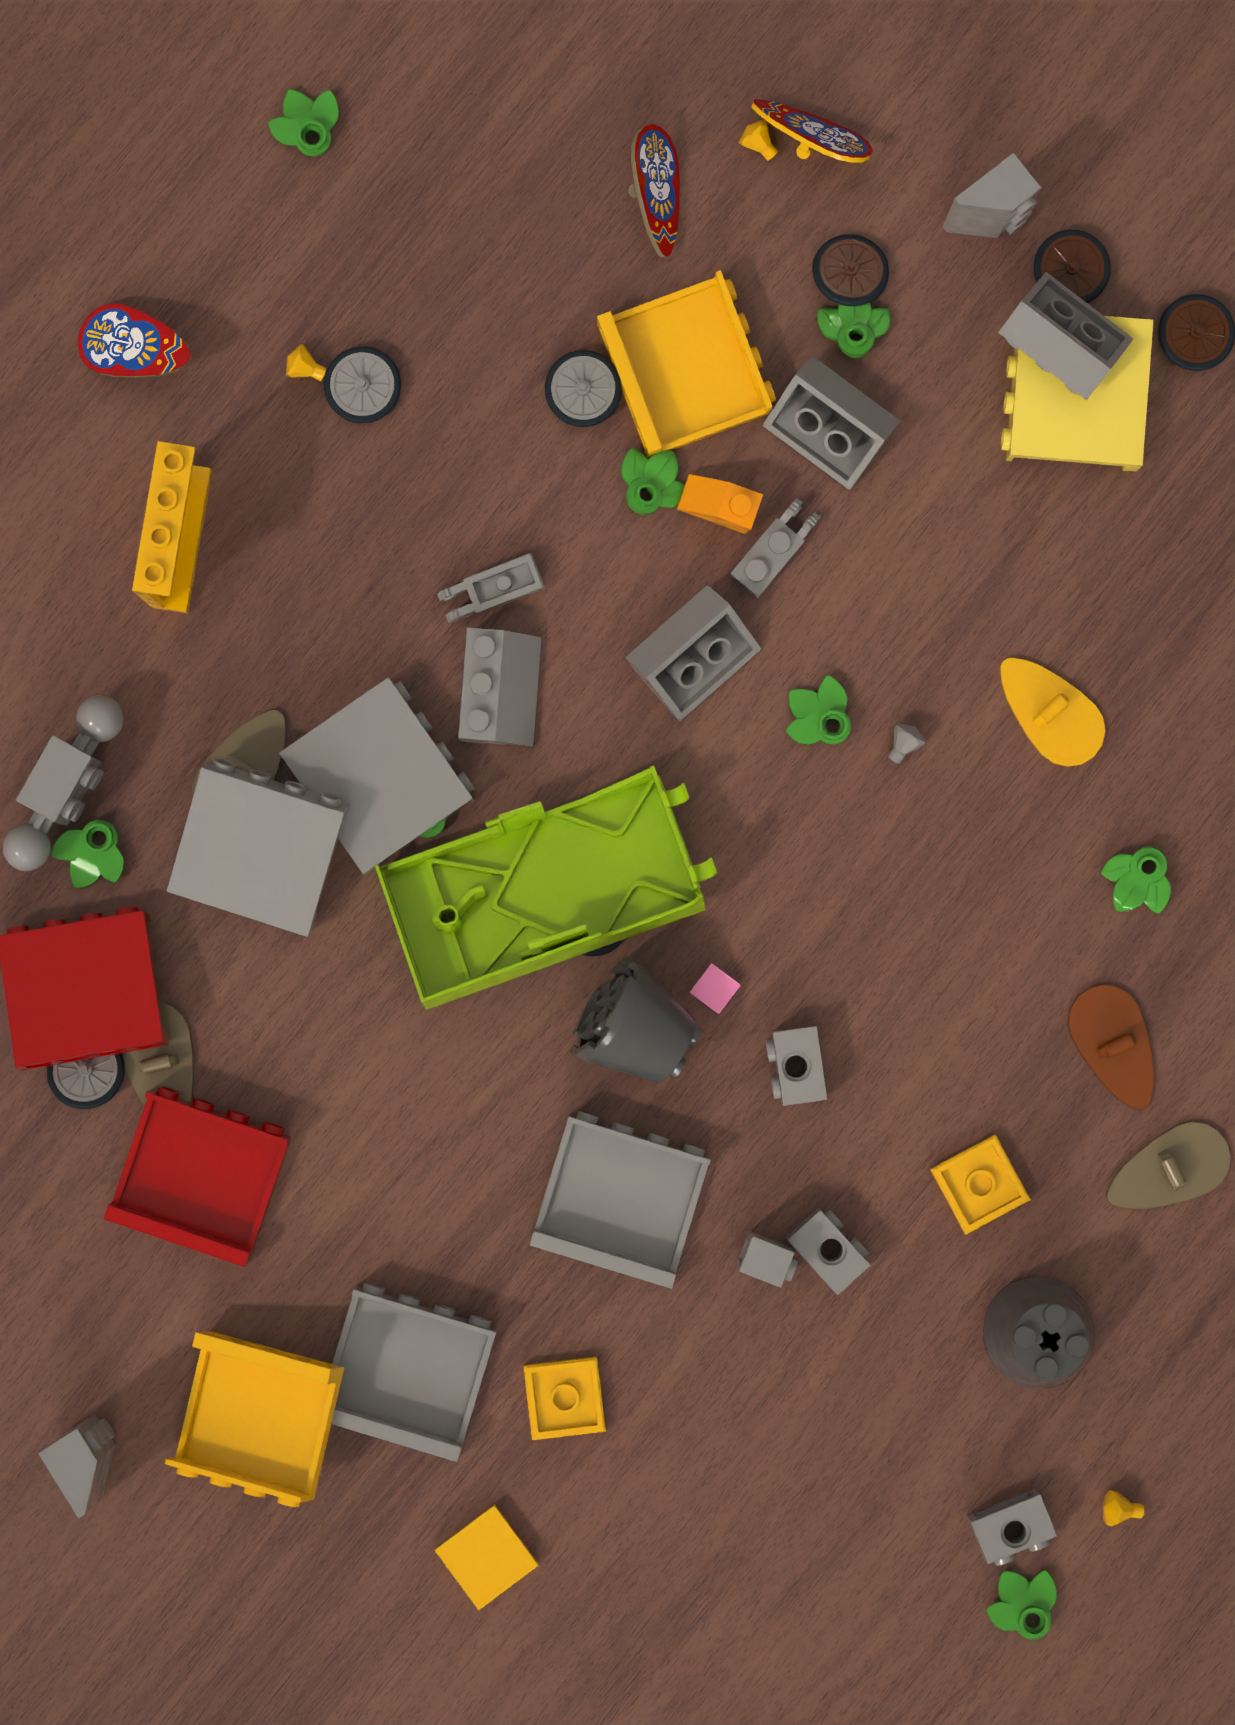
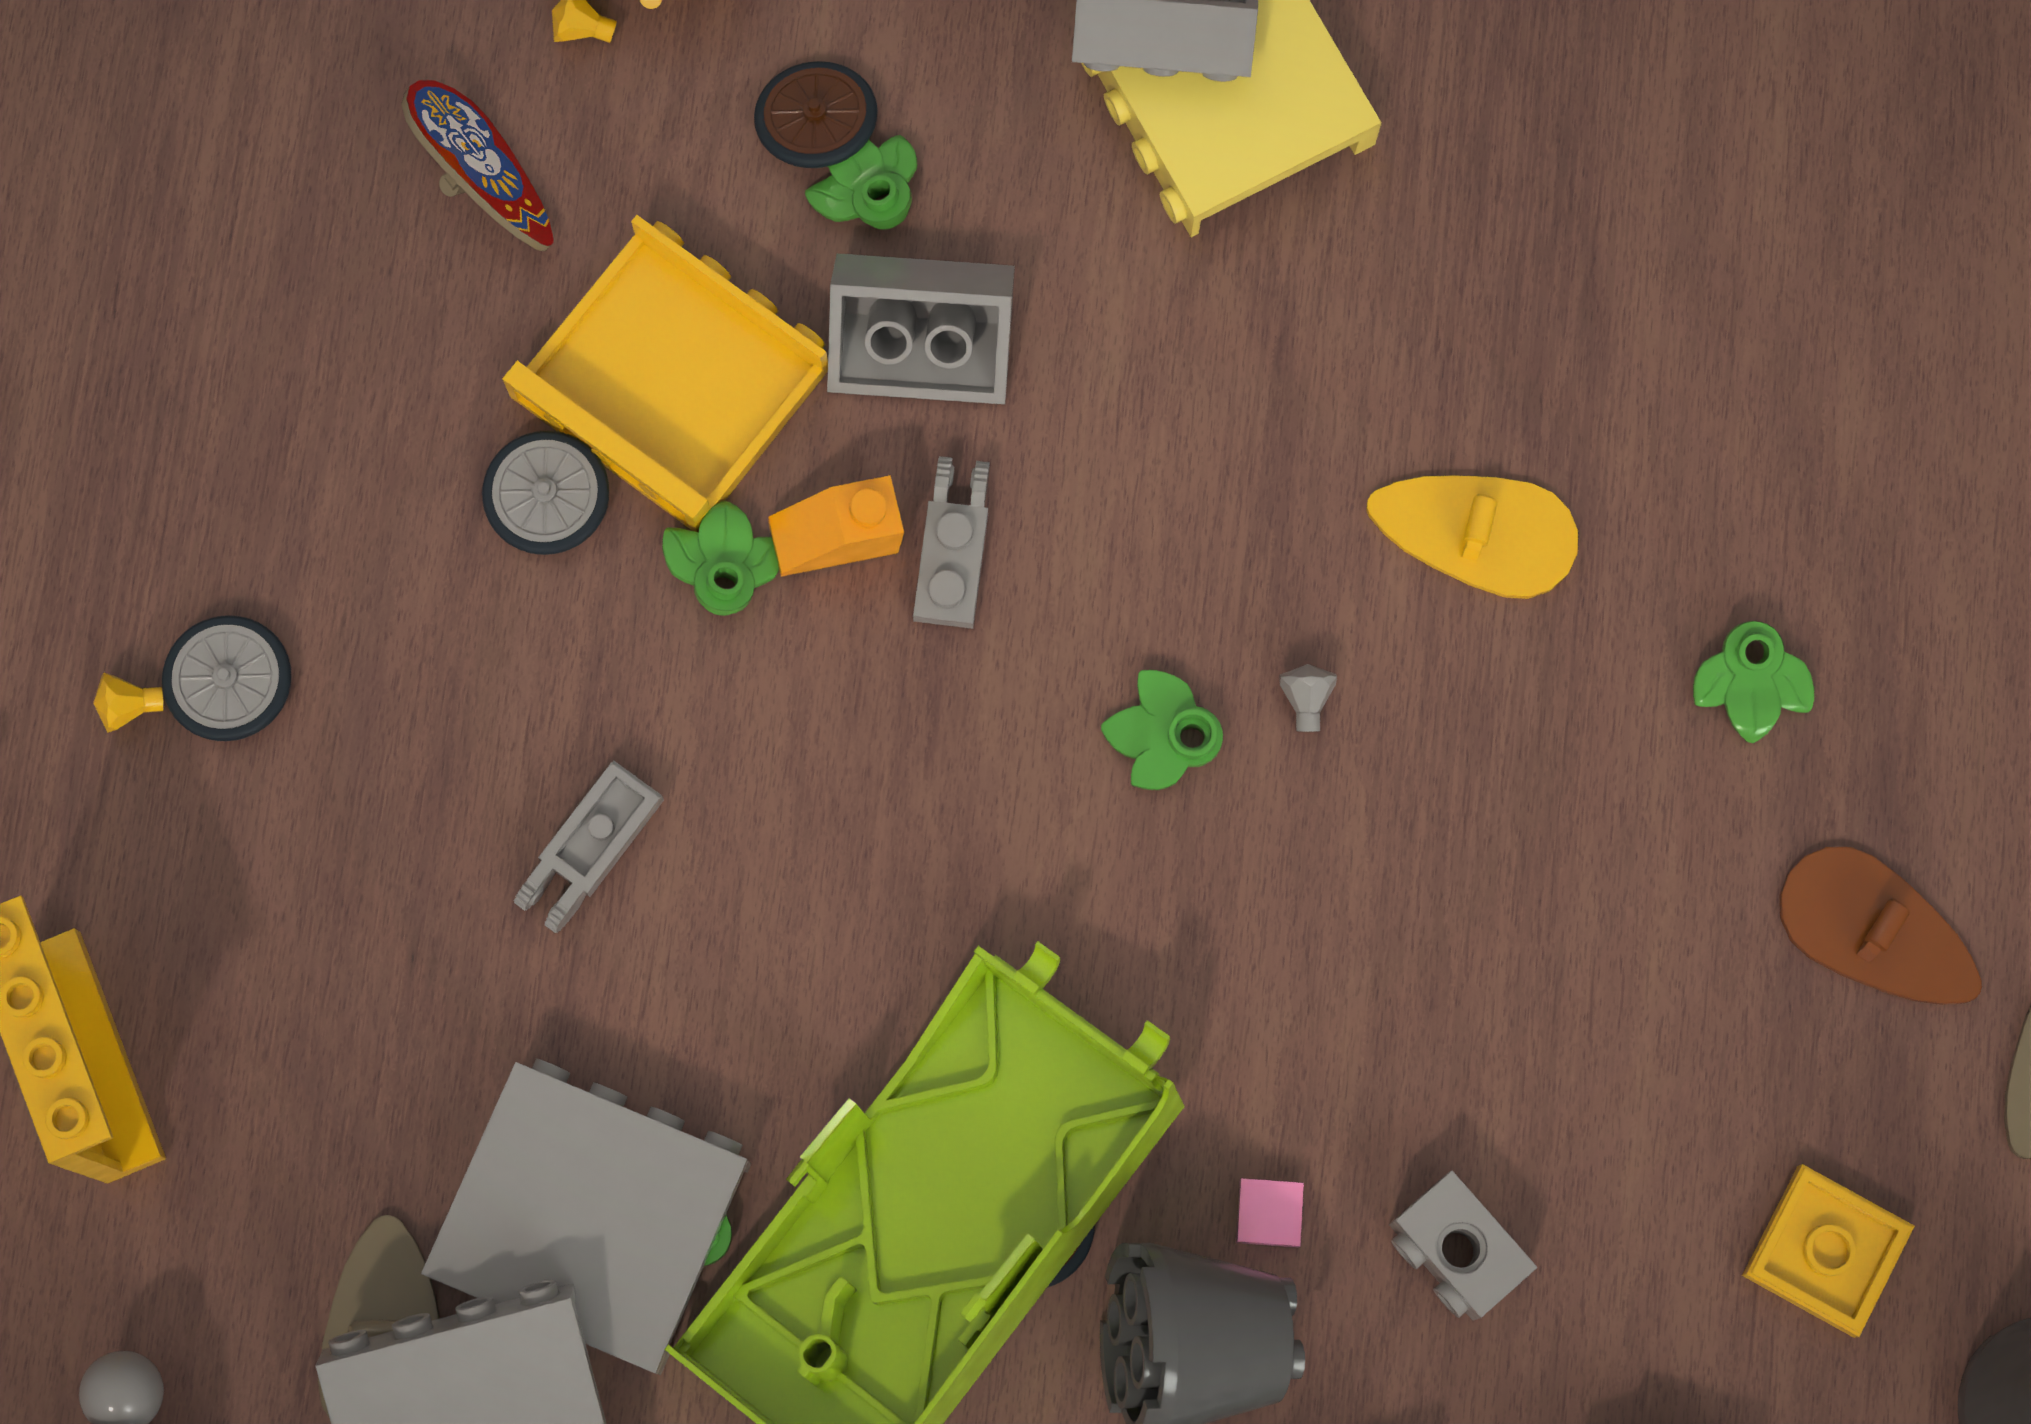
camera: 30 degrees left, 10 degrees down
light grey slope [458,627,542,747] -> none
light grey slope [625,585,761,722] -> none

